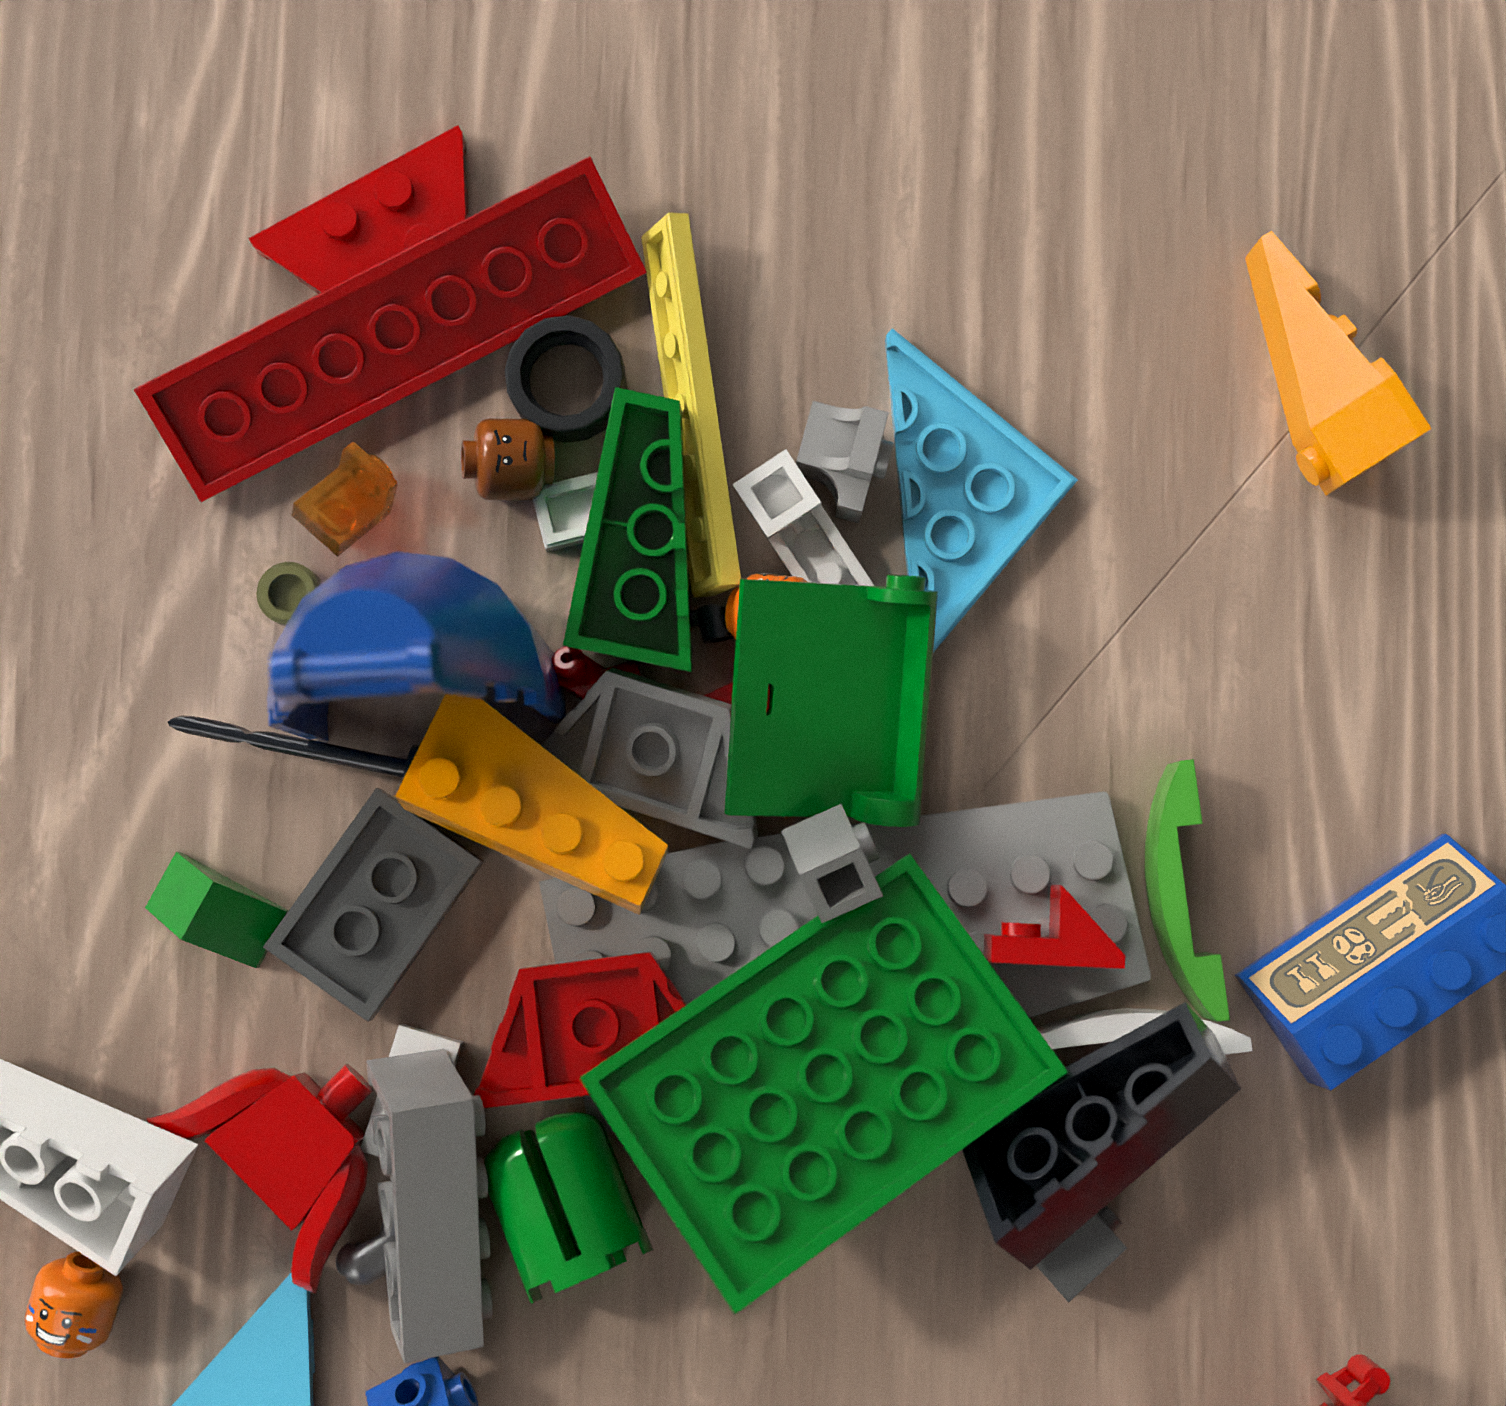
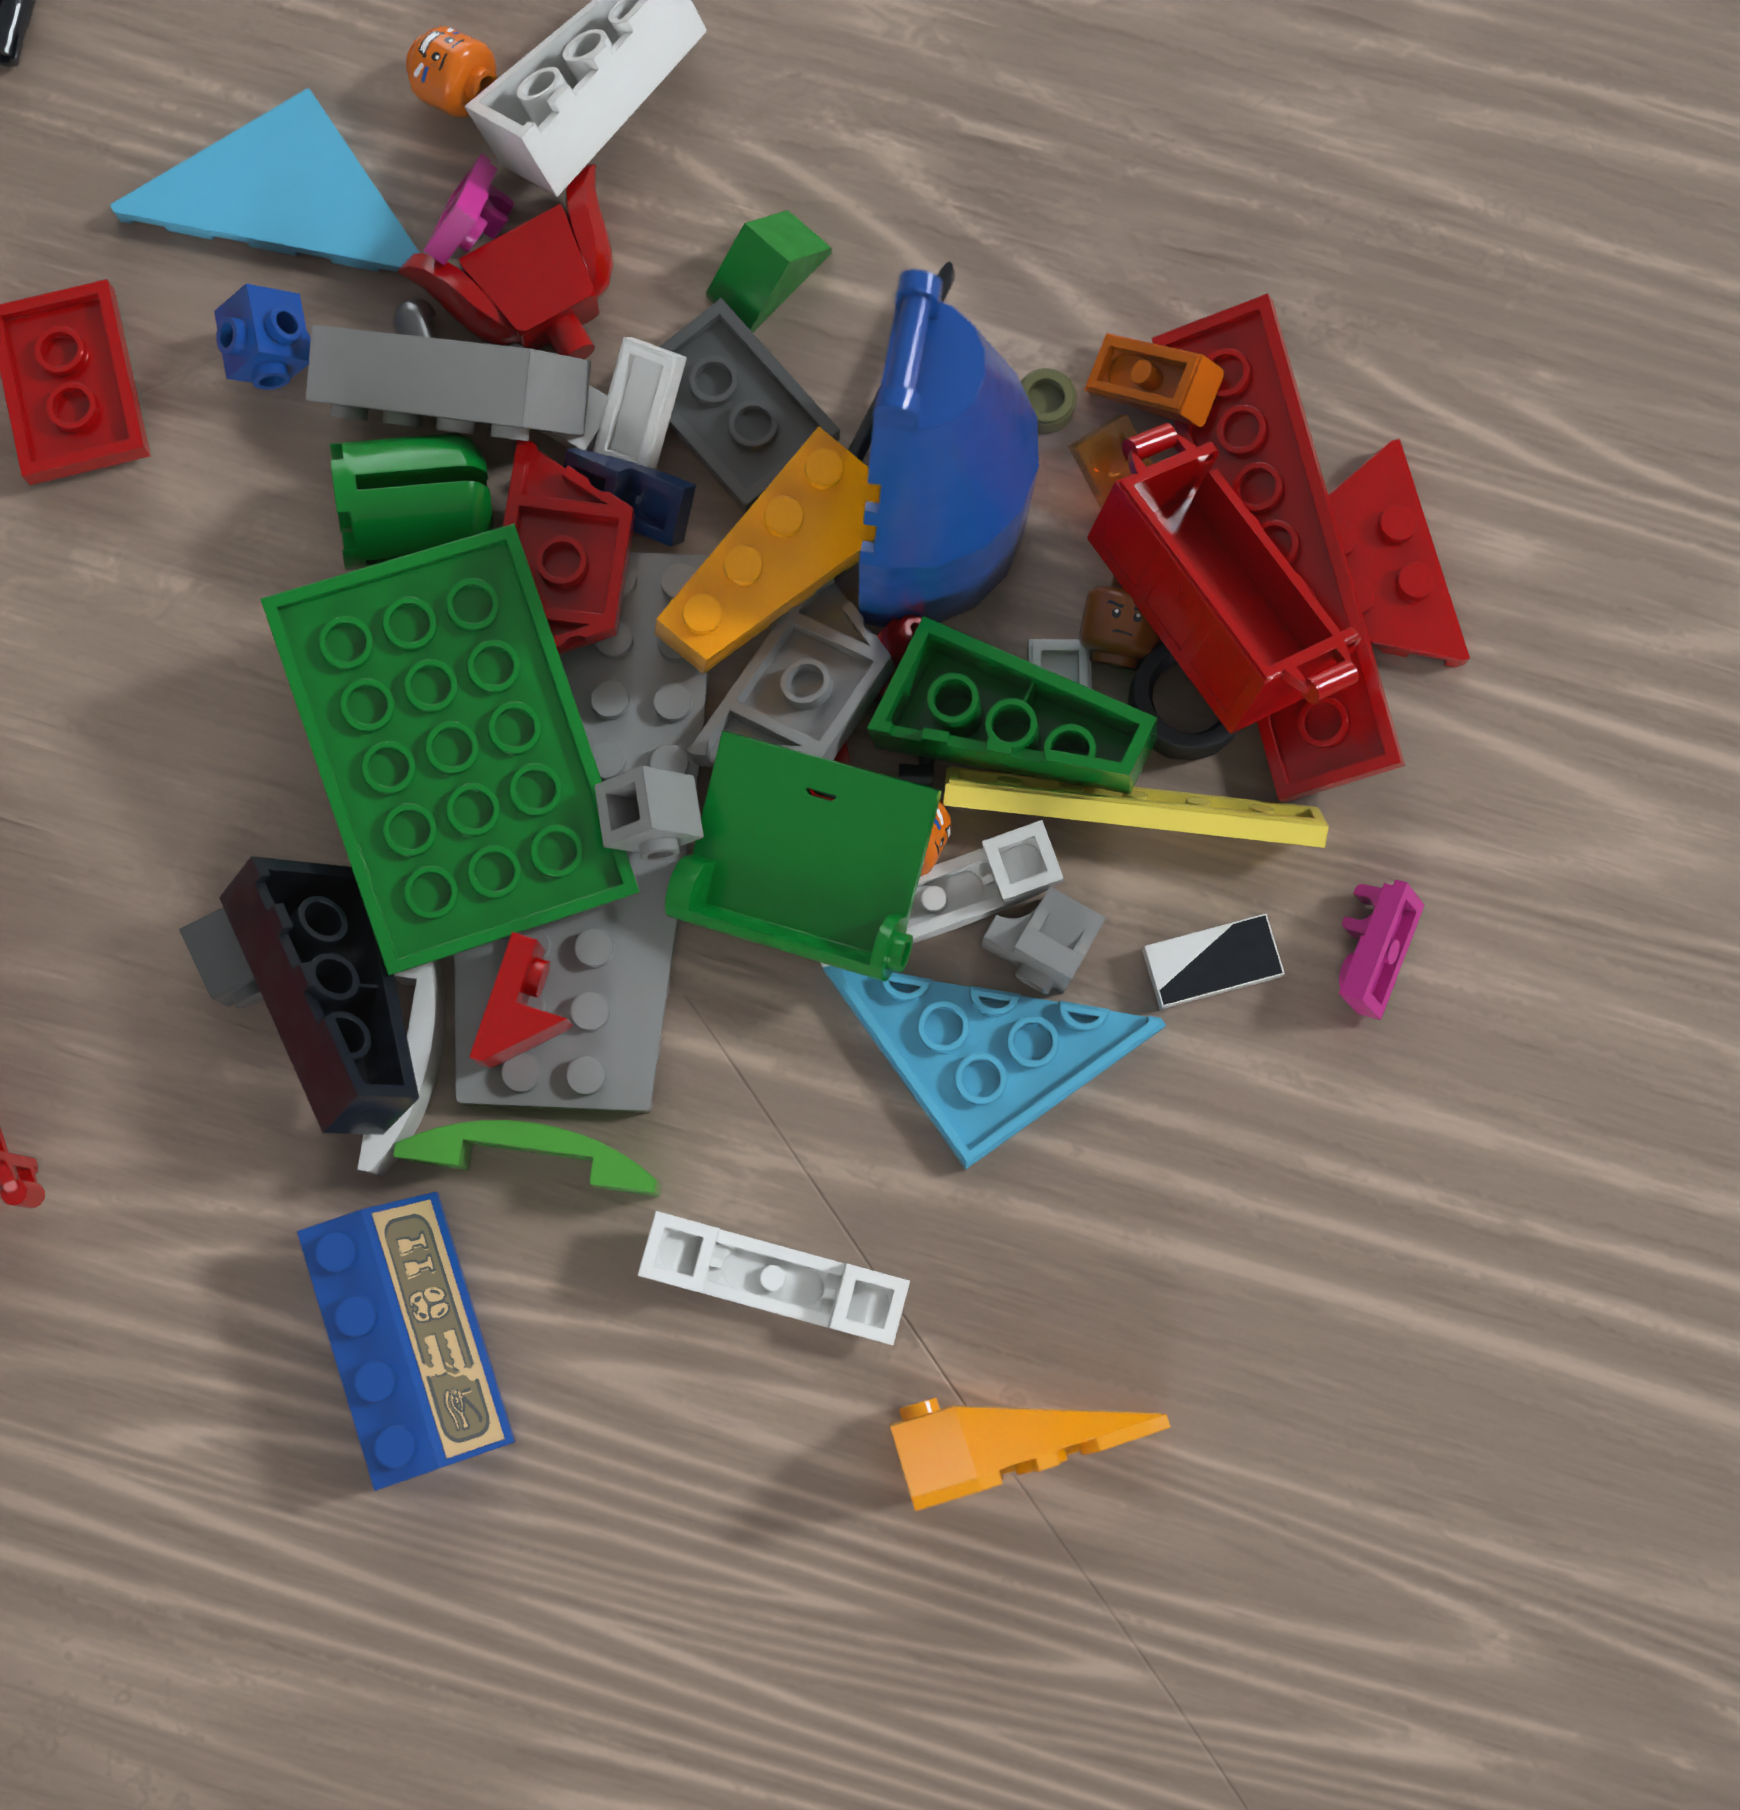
camera: 100 degrees right, 5 degrees down
none -> dark pink plate [423,153,515,265]
none -> dark blue slope [563,448,696,547]
none -> white tile [593,337,687,470]
none -> white slope [638,1211,910,1345]
none -> orange slope [1084,333,1224,427]
none -> red container [1087,423,1362,734]
none -> black tile [1142,914,1285,1010]
none -> dark pink plate [1338,880,1425,1020]

